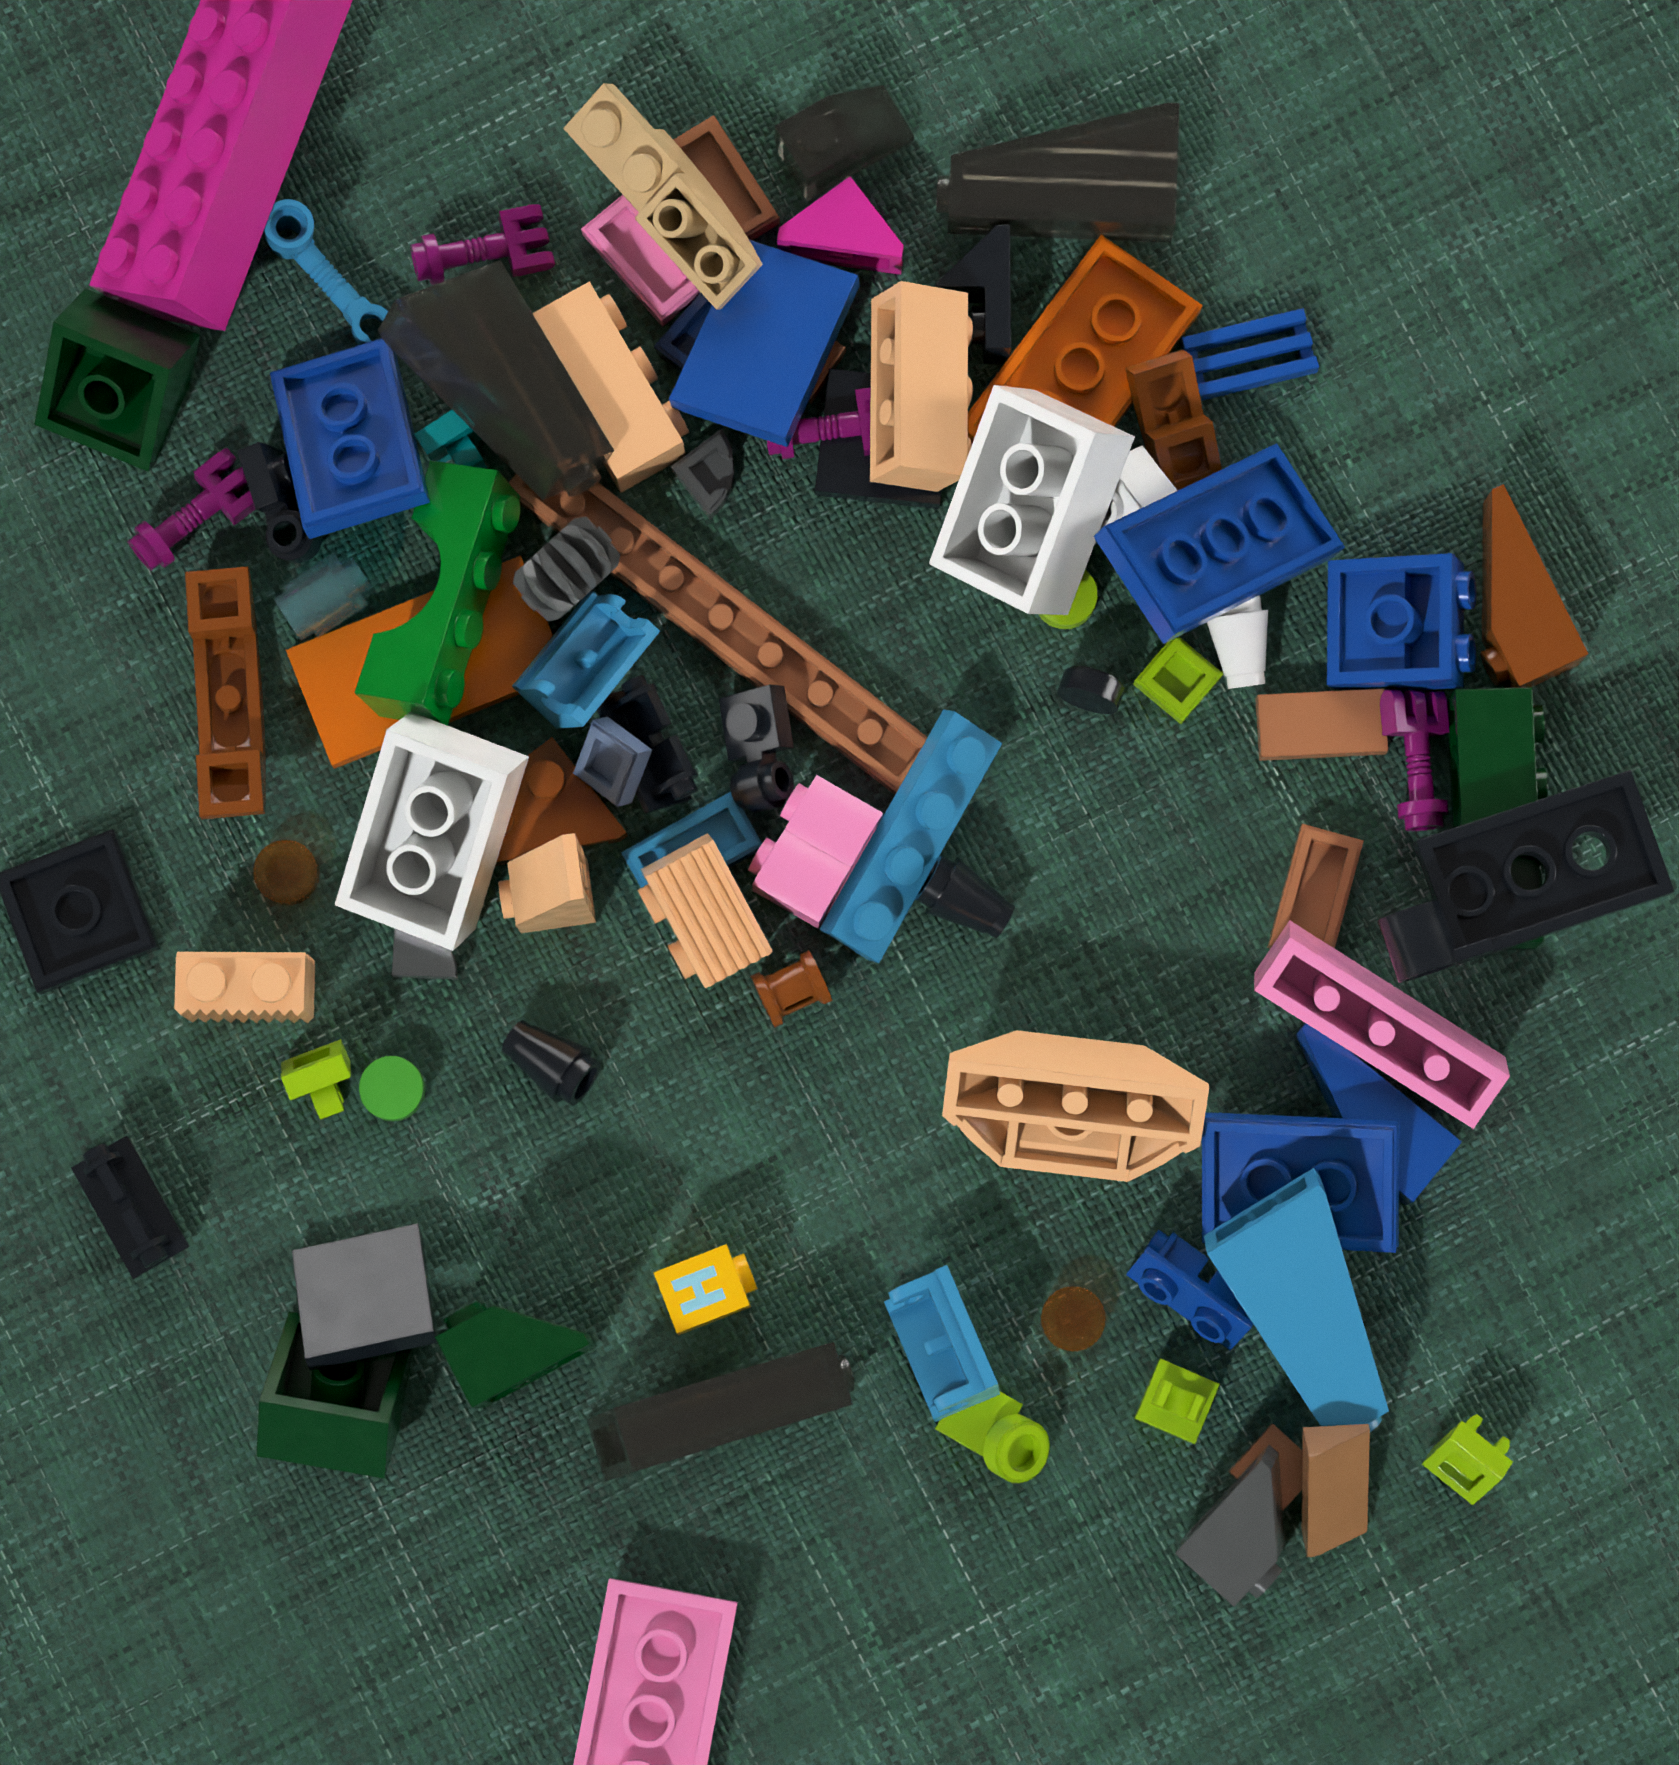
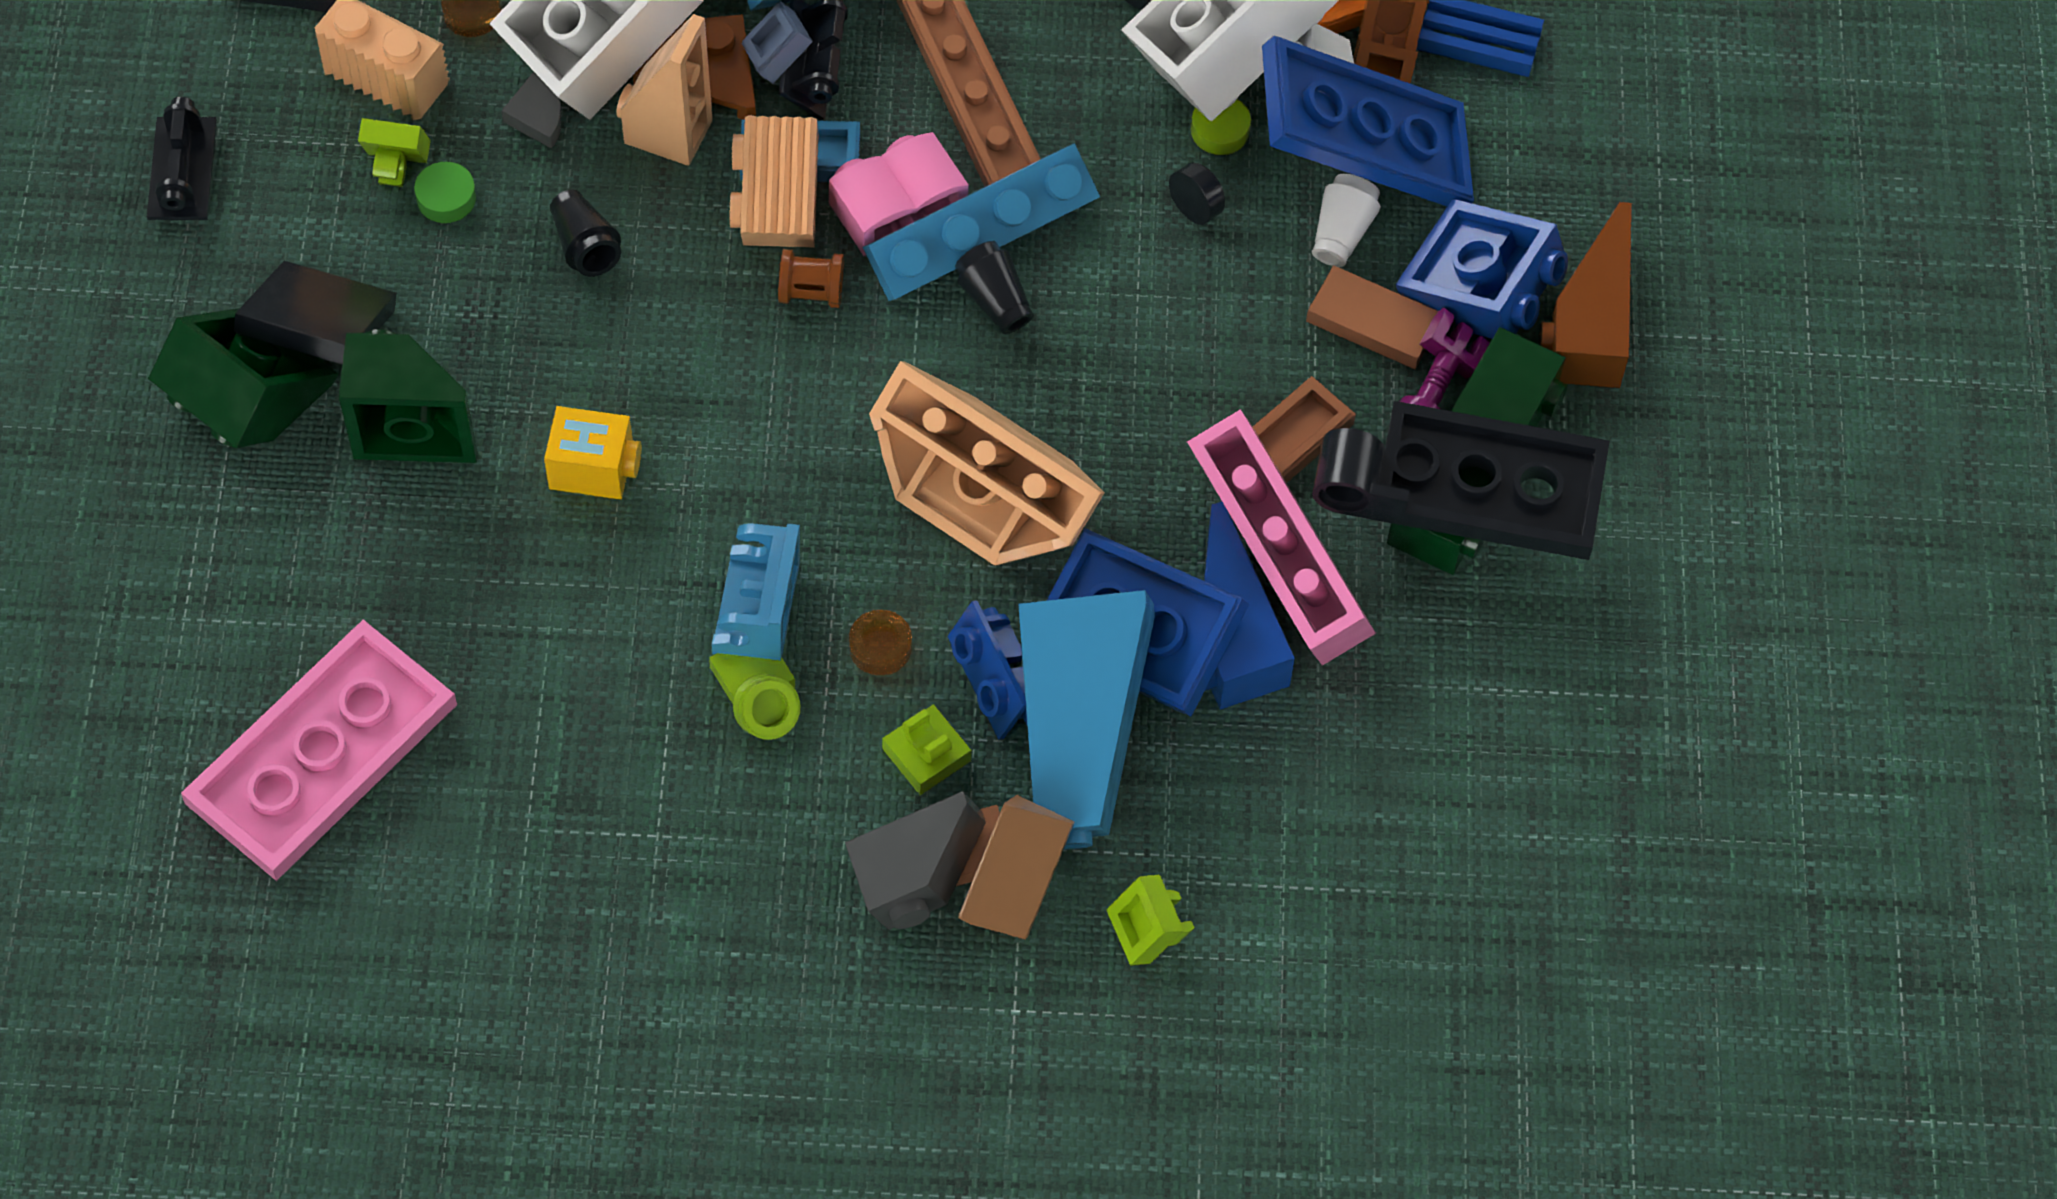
camera: 25 degrees right, 20 degrees down
clear smoke slope [587,1342,854,1482] -> none
black plate [719,684,794,813] -> none
lime tile [1133,637,1223,725] -> none

